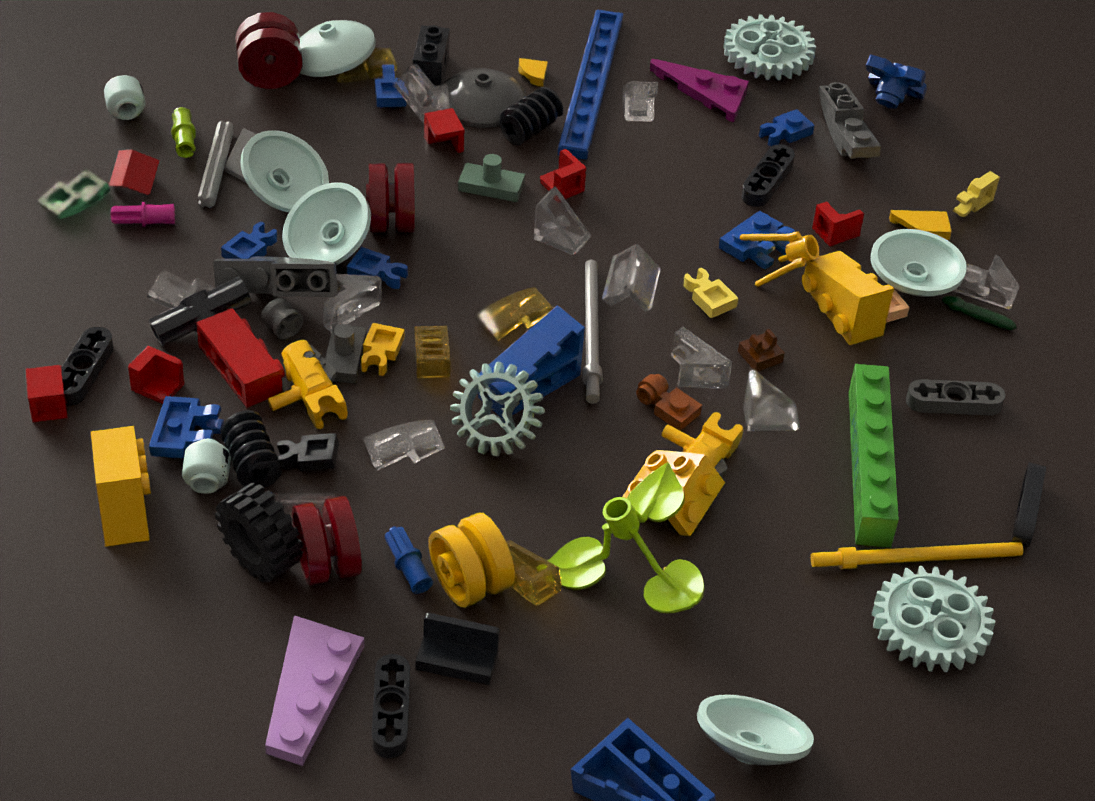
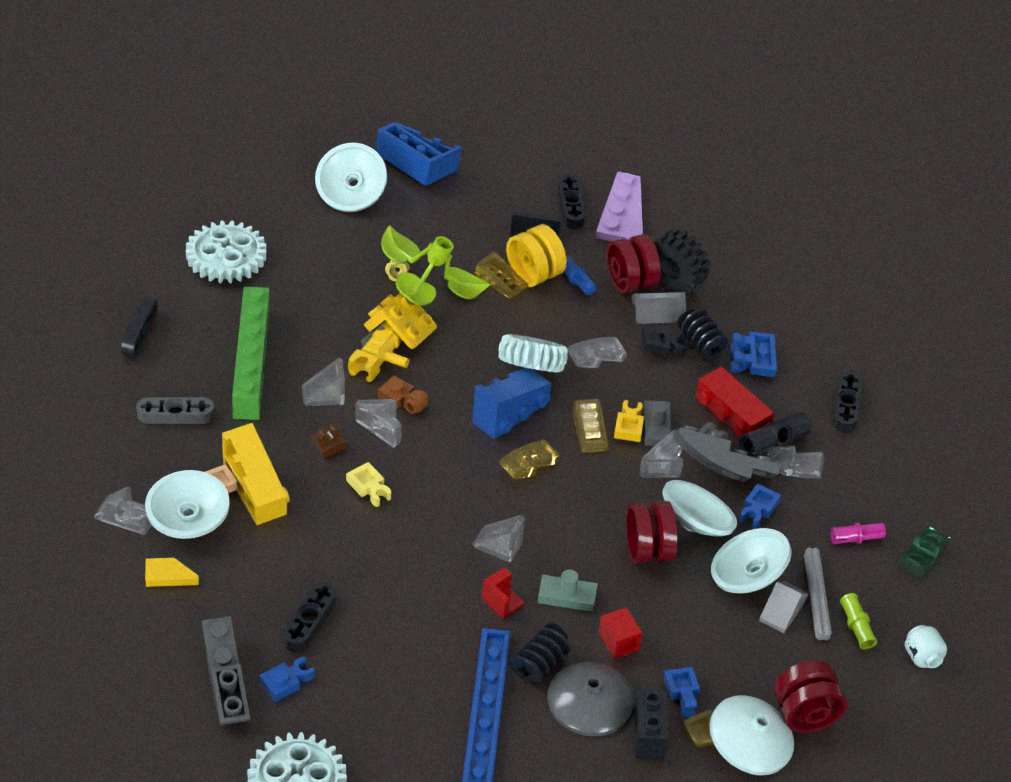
camera: 175 degrees right, 0 degrees up
red panel [26,365,68,422] -> none
yellow wedge [91,426,151,547] -> none
red panel [109,150,160,195] -> none
red panel [128,346,185,404] -> none
light aqua head [182,438,231,494] -> none
yellow piece [268,340,348,429] -> none
blue plate [347,247,408,289] -> none
clear slope [393,64,449,124] -> none
yellow tile [518,58,547,87] -> none
light grey bar [583,260,603,404] -> none
clear panel [602,243,660,312] -> none
clear slope [622,81,658,121] -> none
magenta wing [650,58,749,122] -> none
blue plate [719,211,795,270] -> none
yellow plant [739,231,819,287] -> none
yellow bar [810,542,1023,569] -> none
red panel [812,201,864,247] -> none
blue plant [866,54,927,109] -> none
dark green piece [942,295,1017,330] -> none
light yellow plate [953,171,1000,217] -> none

